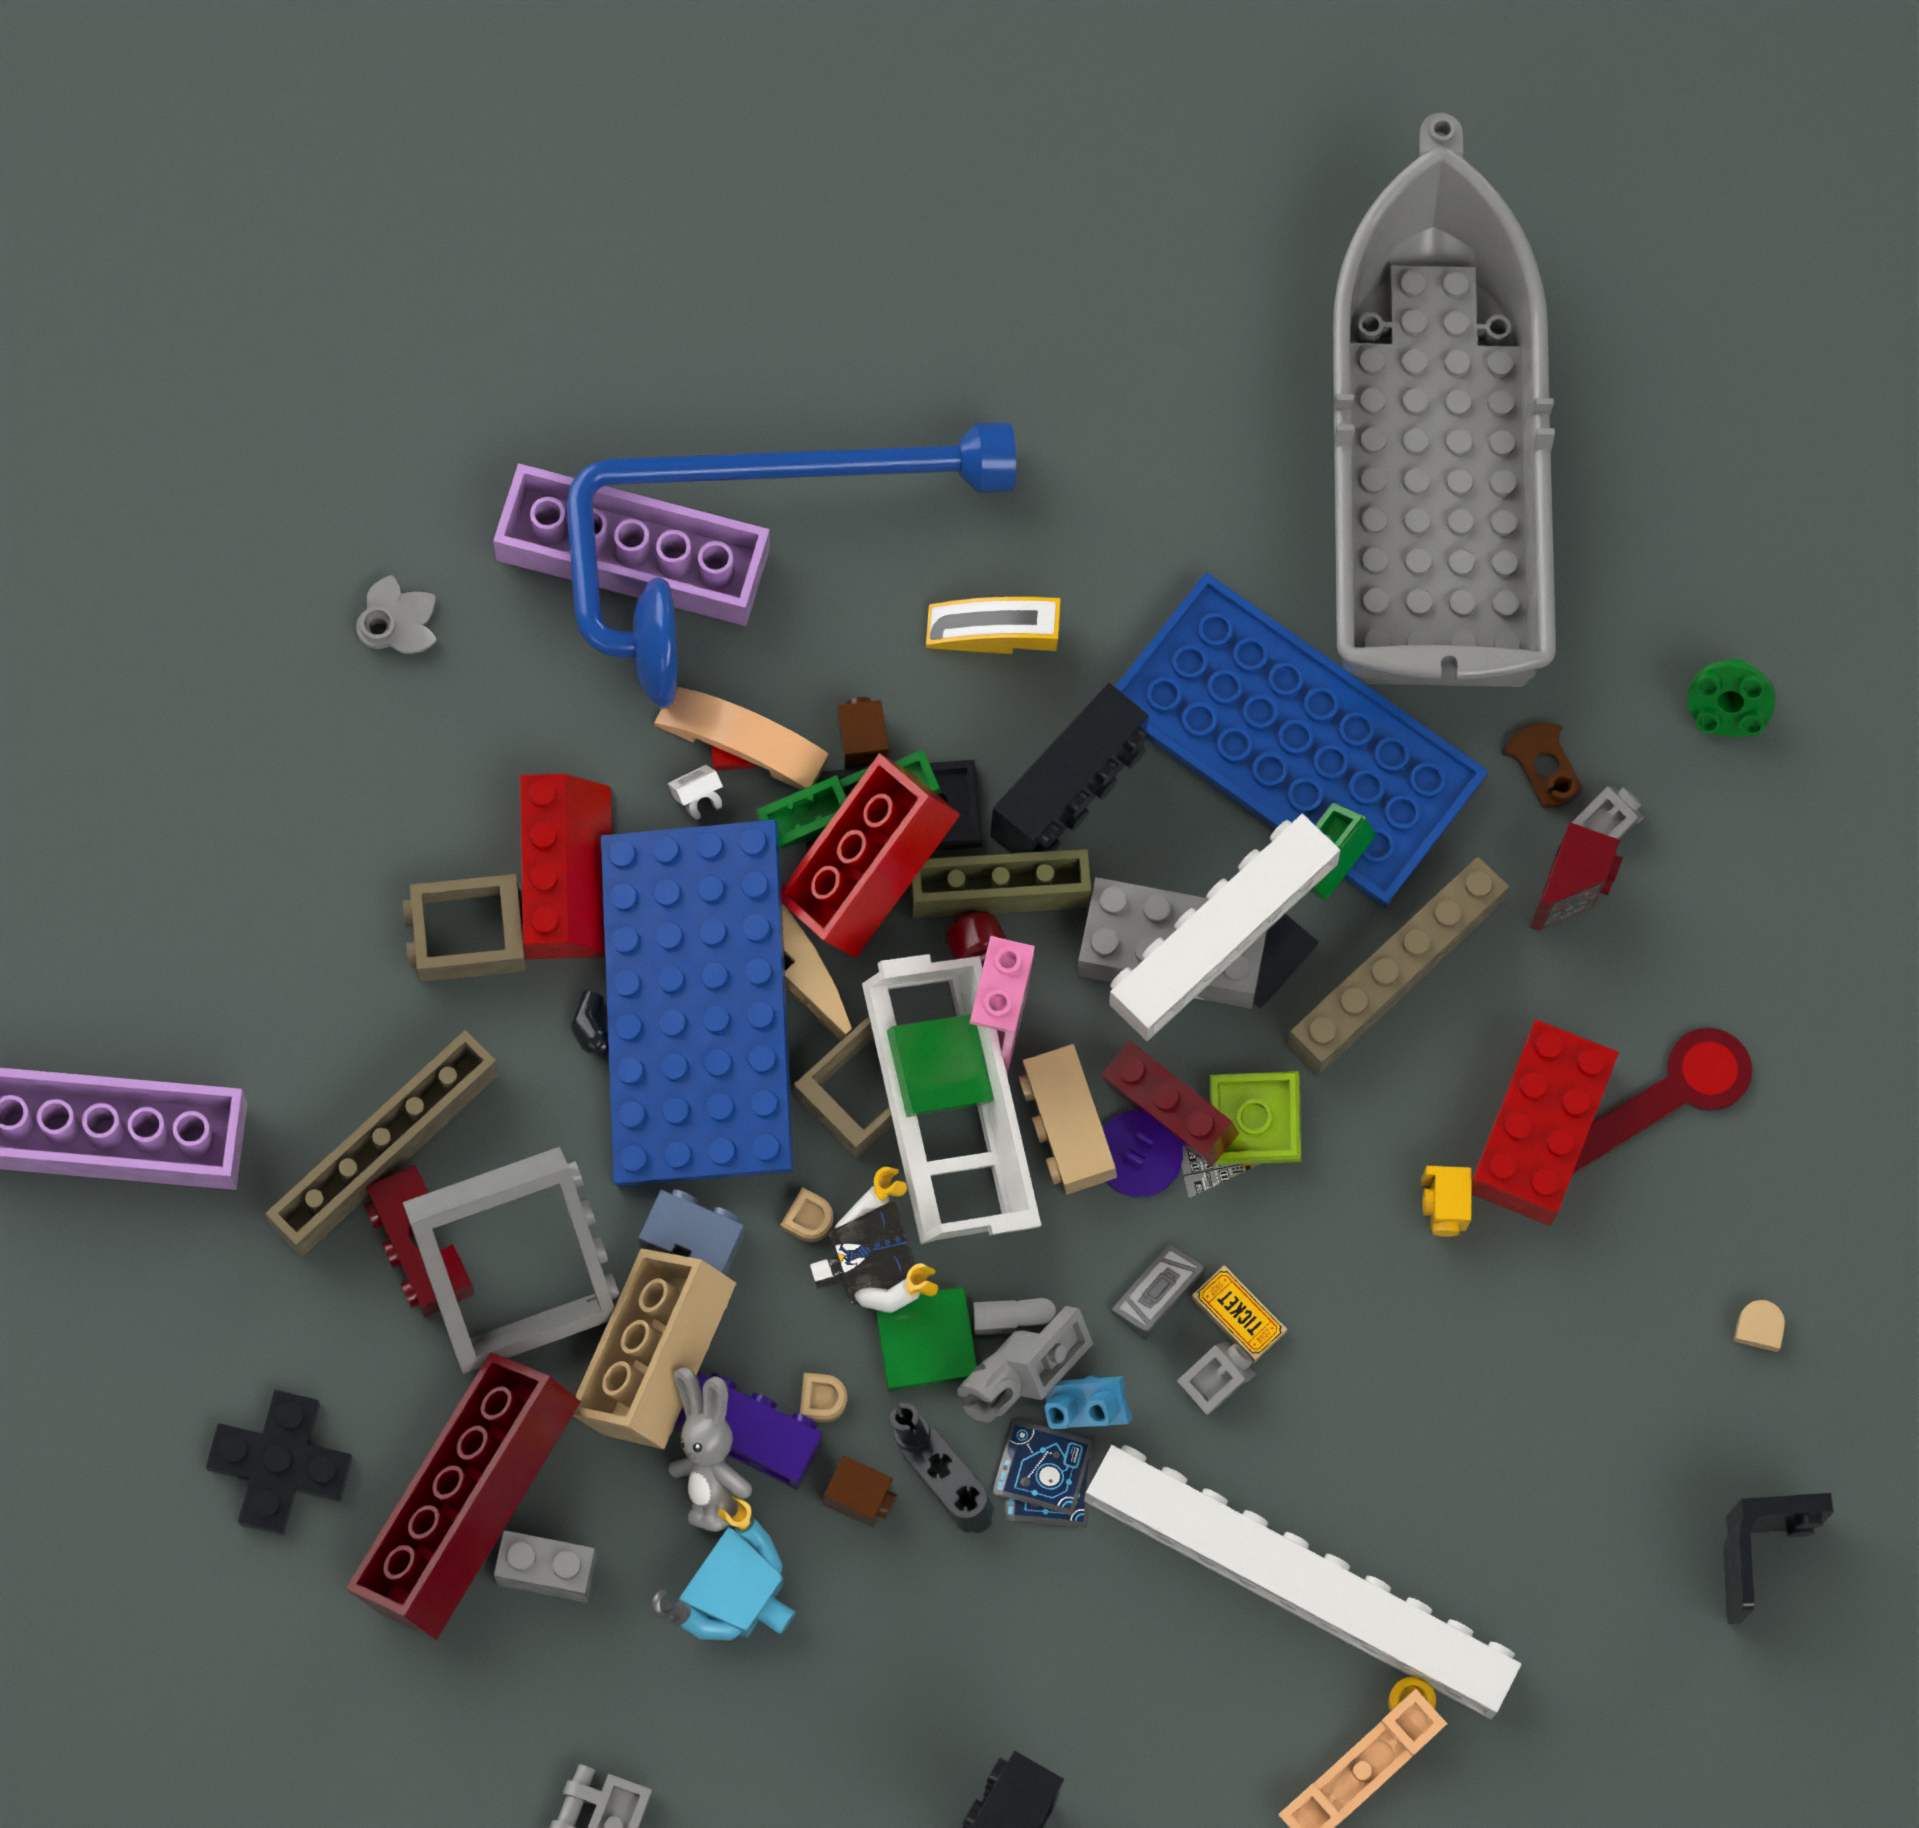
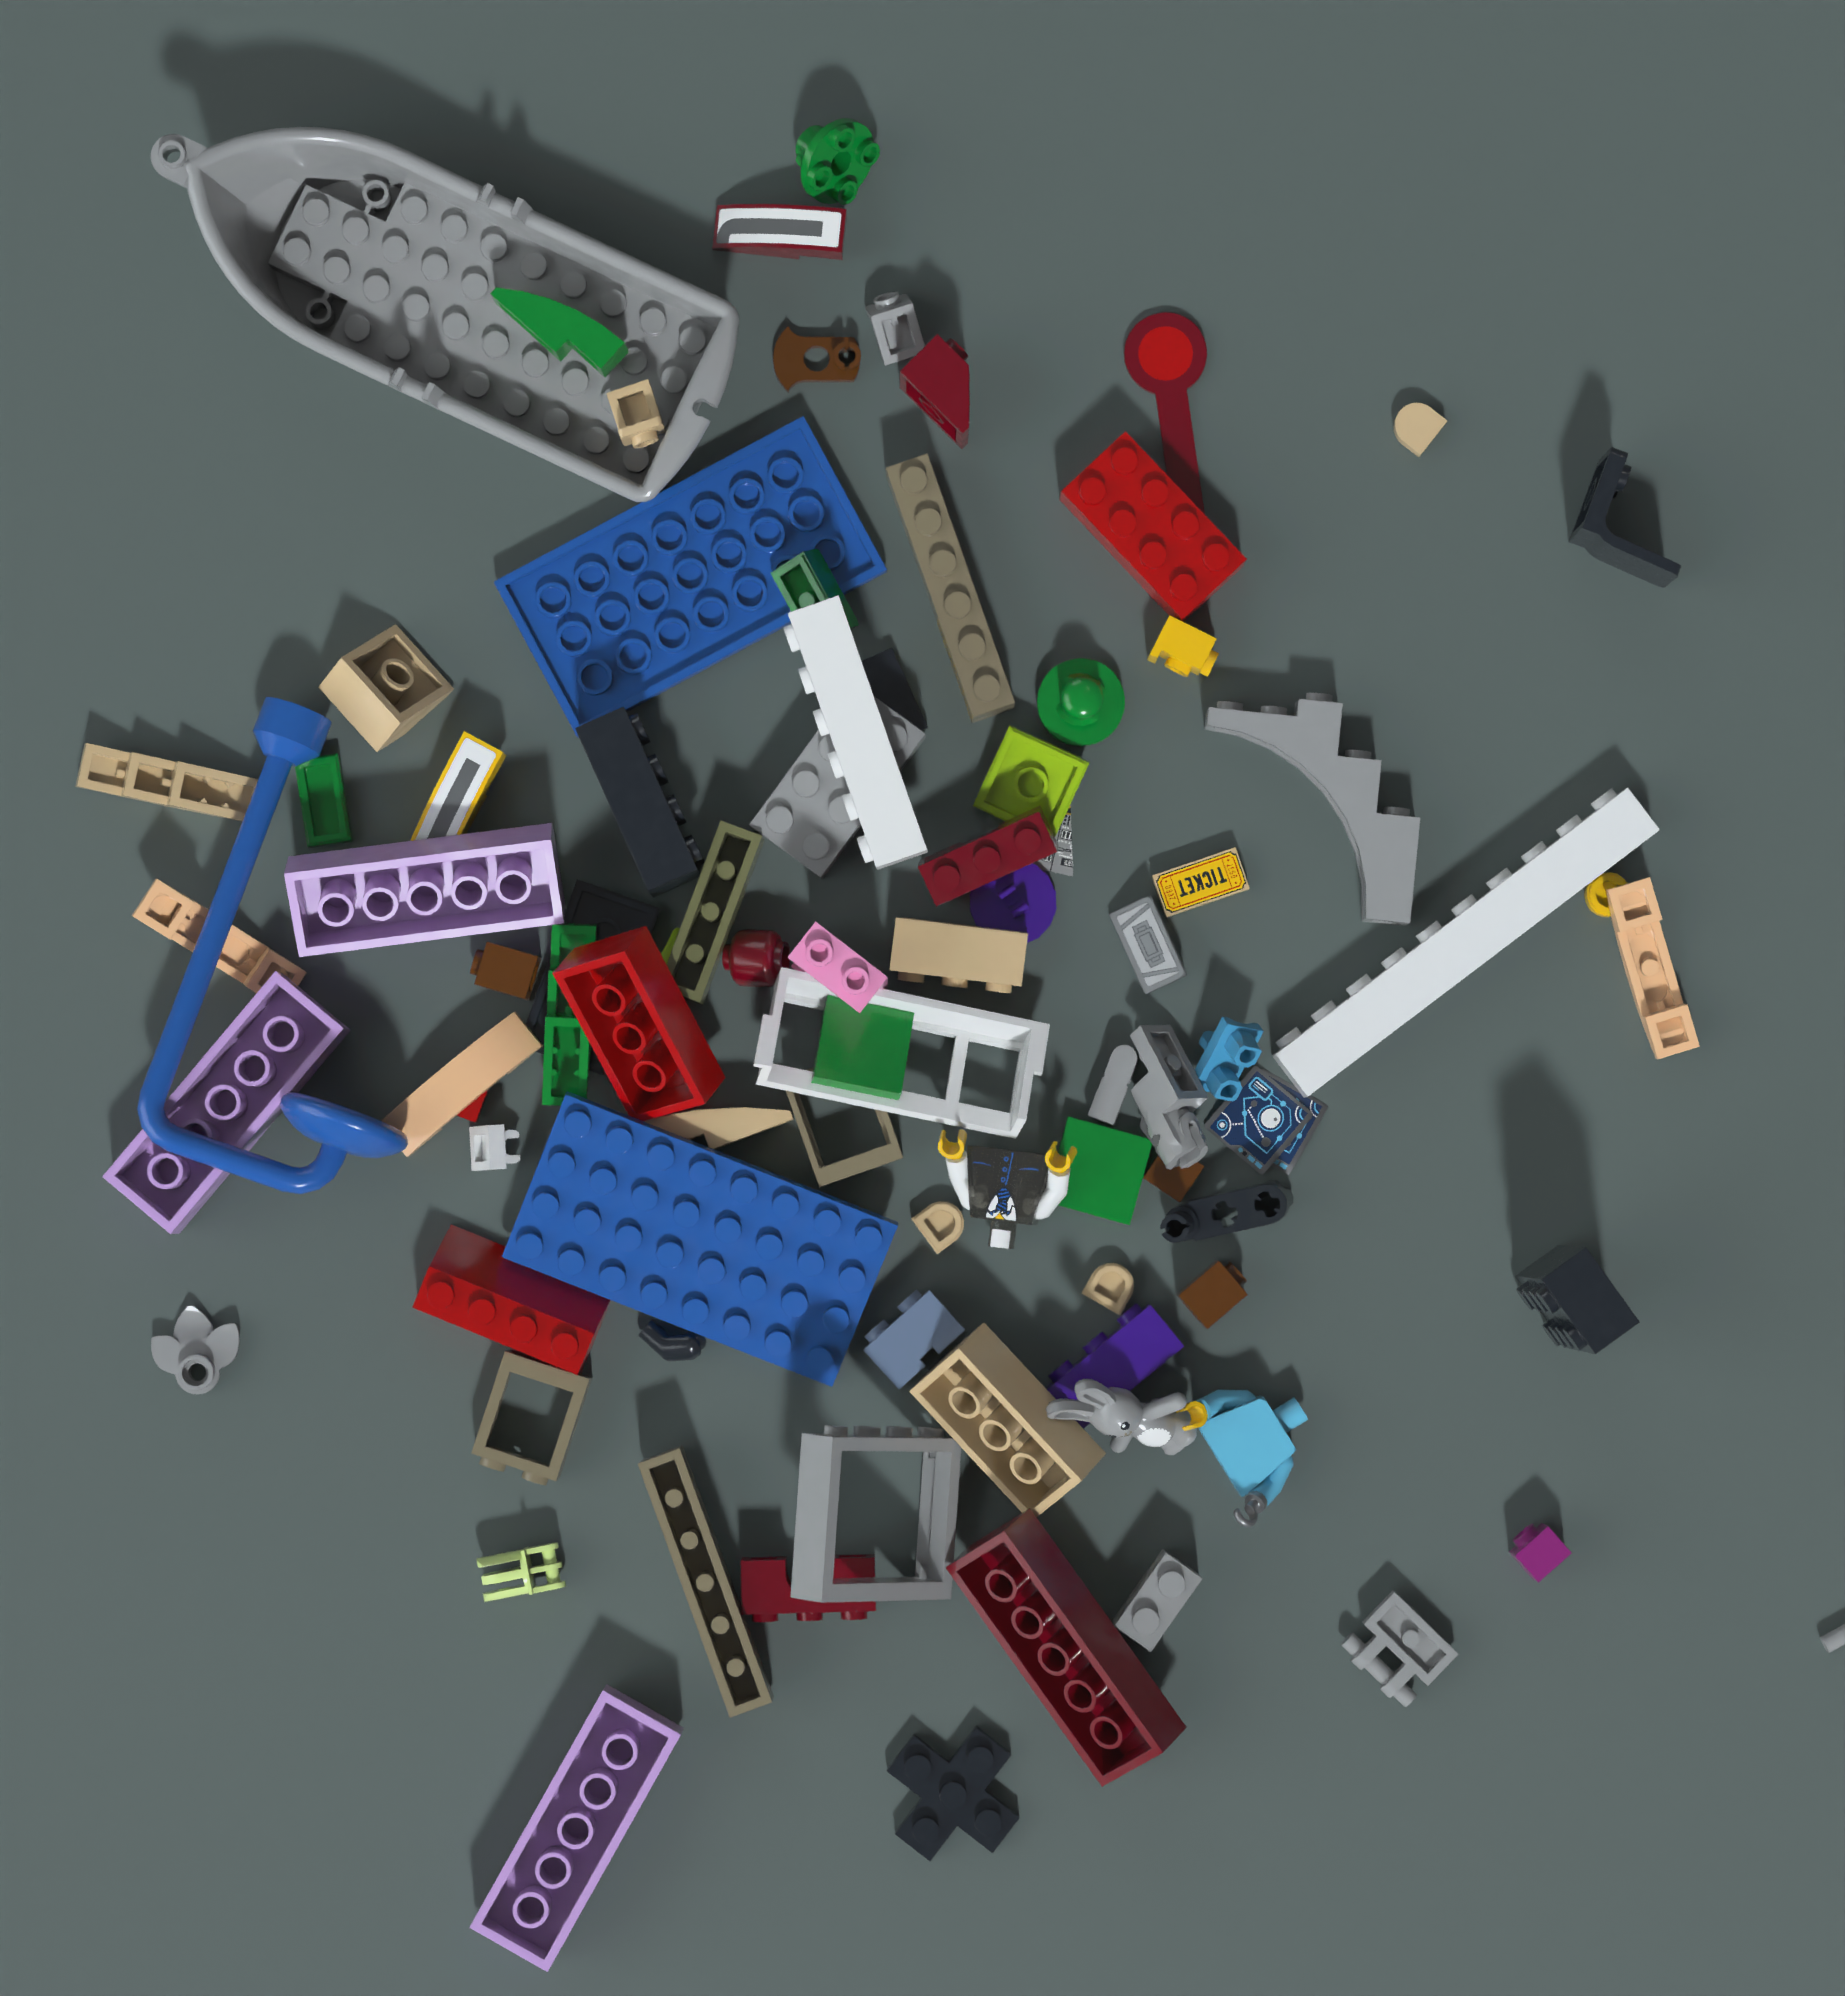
camera: 65 degrees left, 15 degrees up
light grey bracket [1177,1341,1256,1415] -> none
none -> tan slope [75,743,258,821]
none -> light nougat slope [132,878,307,993]
none -> lavender brick [284,823,565,957]
none -> green tile [295,753,353,848]
none -> tan slope [318,624,454,752]
none -> yellowish green arm [476,1542,566,1602]
none -> green slope [490,287,629,378]
none -> tan bracket [606,379,666,448]
none -> slope [712,204,847,260]
none -> green plate [1037,658,1125,747]
none -> reddish brown tile [1143,1156,1204,1203]
none -> light grey arch [1204,693,1421,926]

